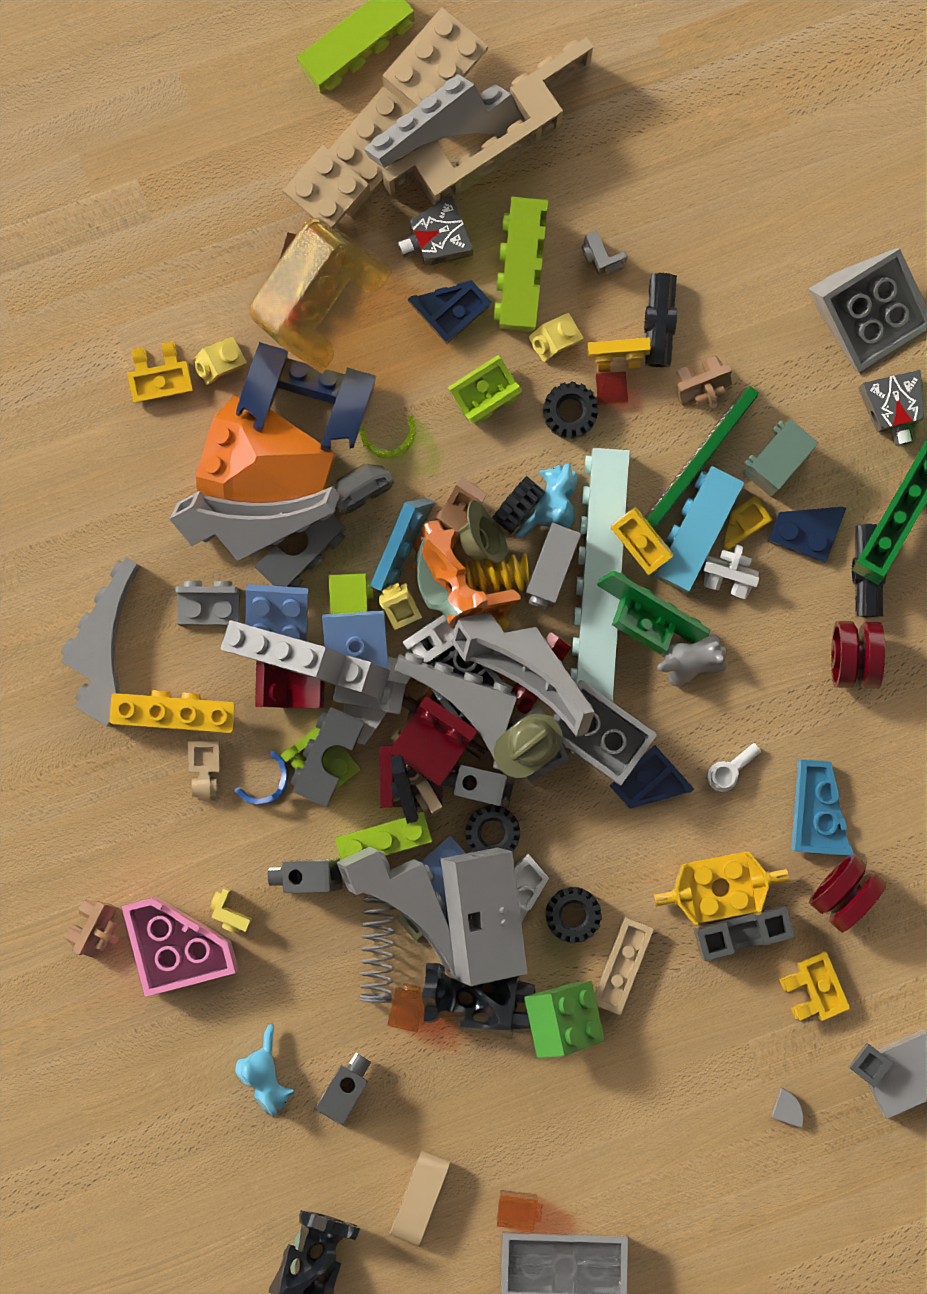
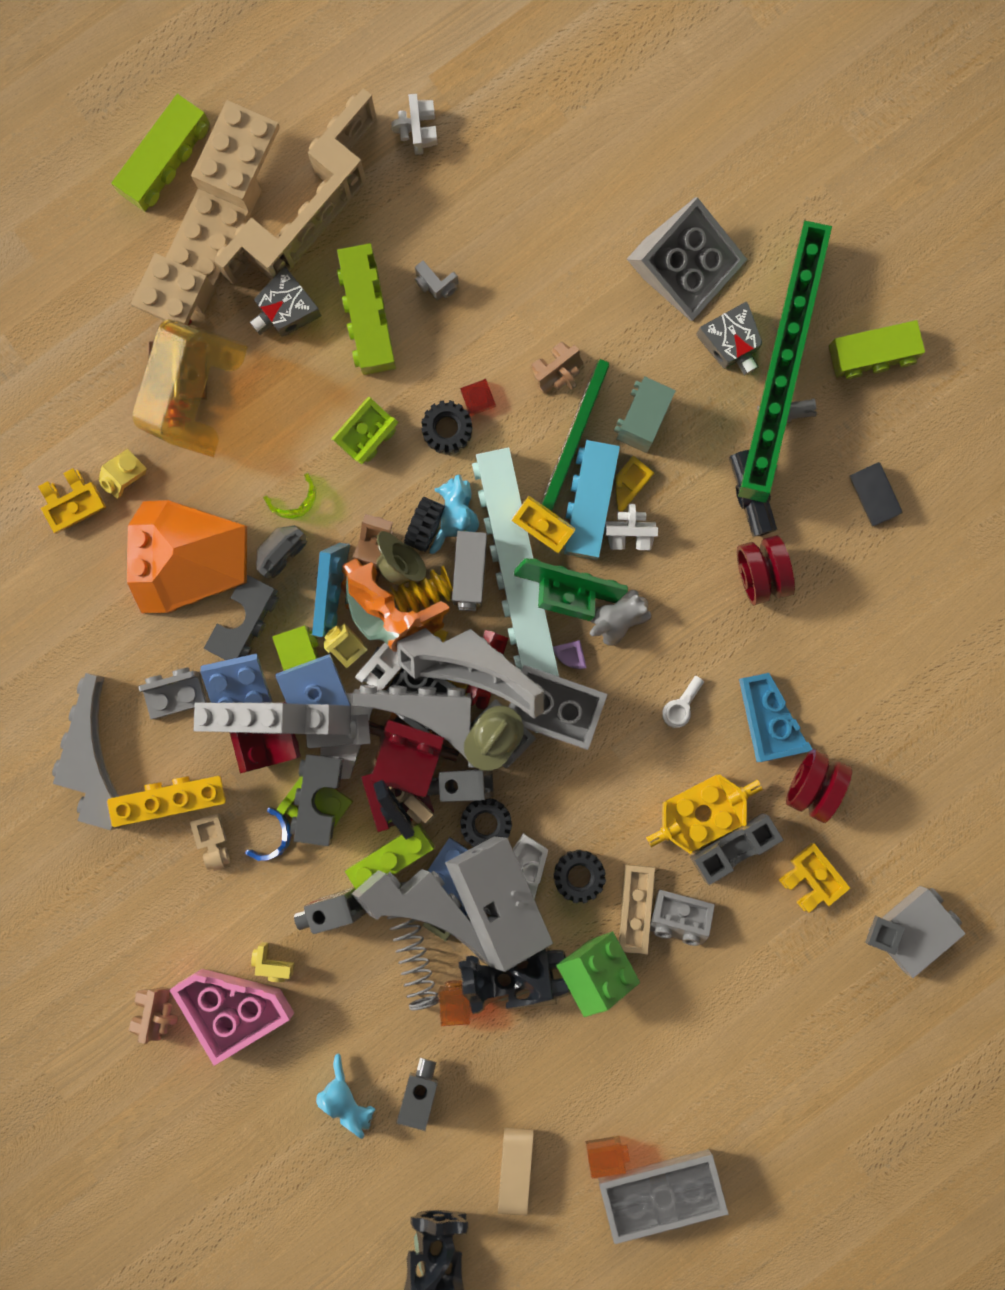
camera: 15 degrees left, 0 degrees up
light grey arch [169,486,340,561] -> none
dark blue wedge [236,342,376,451] -> none
light grey arch [364,74,525,168] -> none
dark blue wing [408,280,492,345] -> none
light yellow bracket [529,312,584,362] -> none
yellow plate [588,337,651,372] -> none
dark blue wing [609,745,694,809] -> none
black piece [644,272,677,368] -> none
dark blue wing [768,506,846,563] -> none
light grey tile [771,1087,803,1128] -> none
none -> white hips [391,94,438,155]
none -> lavender tile [553,640,587,669]
none -> light grey bracket [650,890,715,946]

